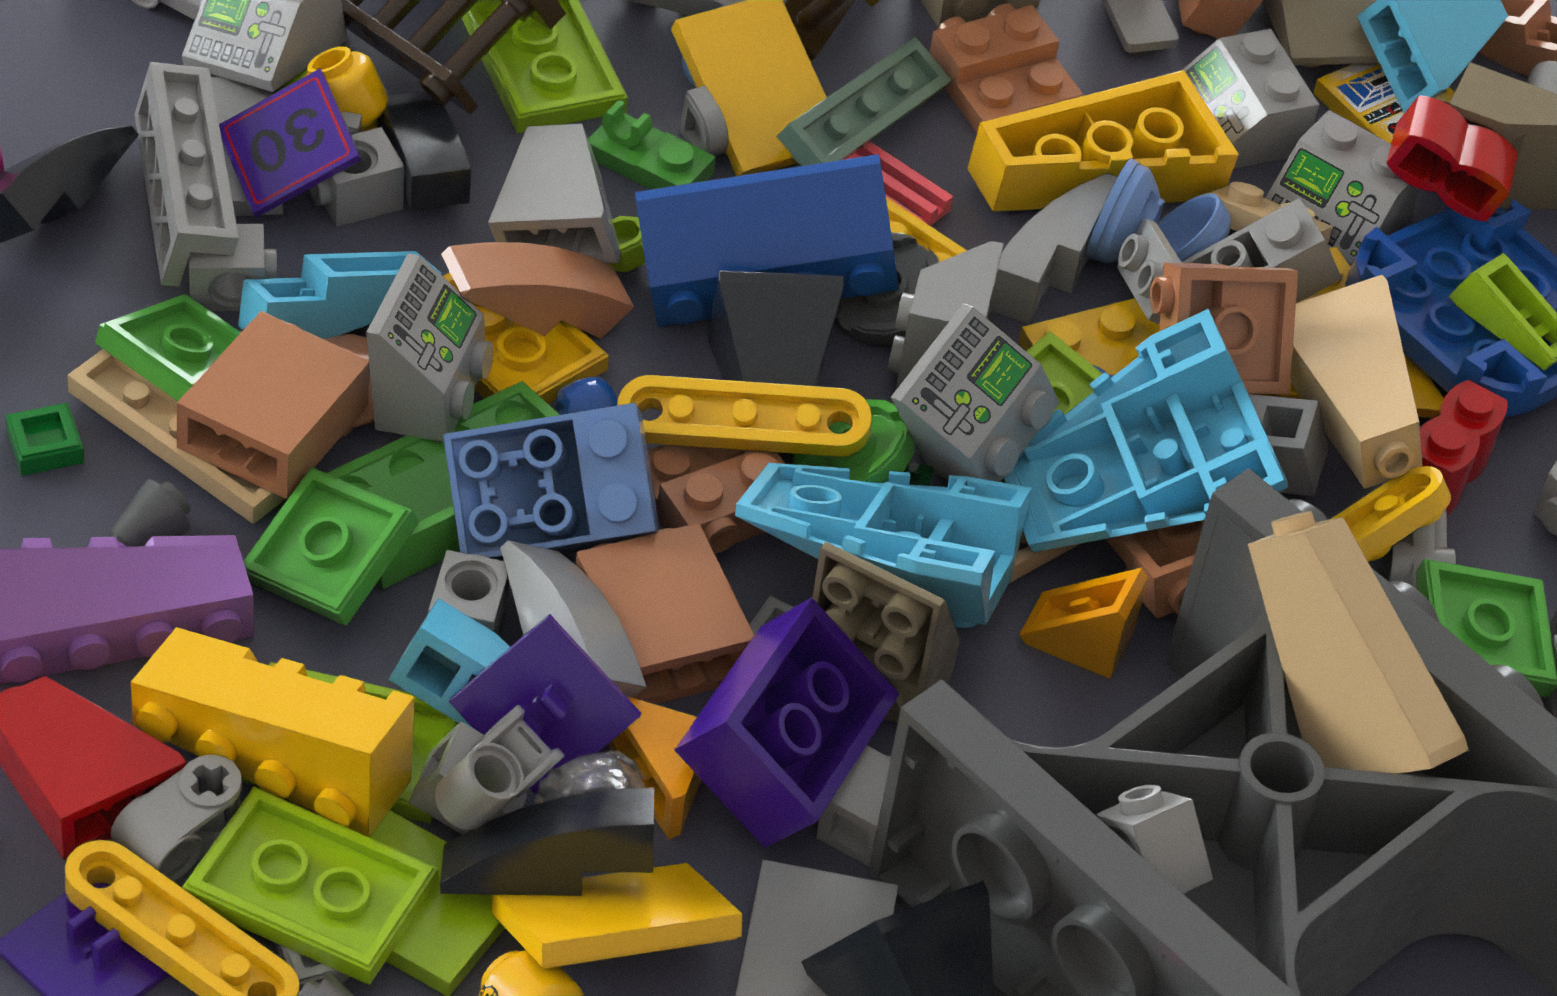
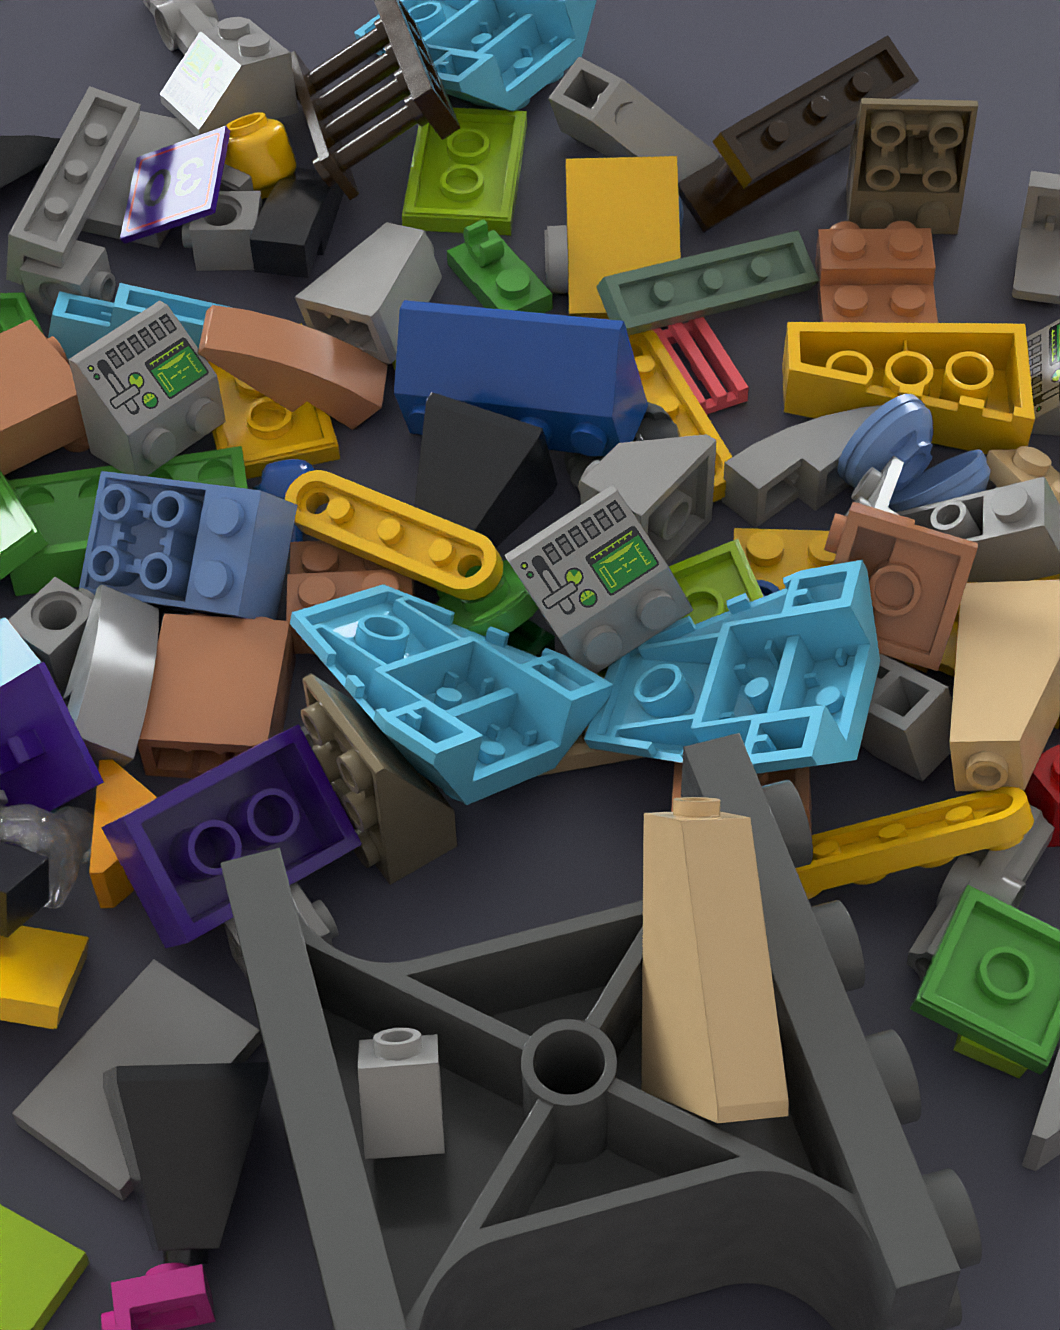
camera: 35 degrees right, 5 degrees up
light orange slope [1019,567,1149,679] -> none

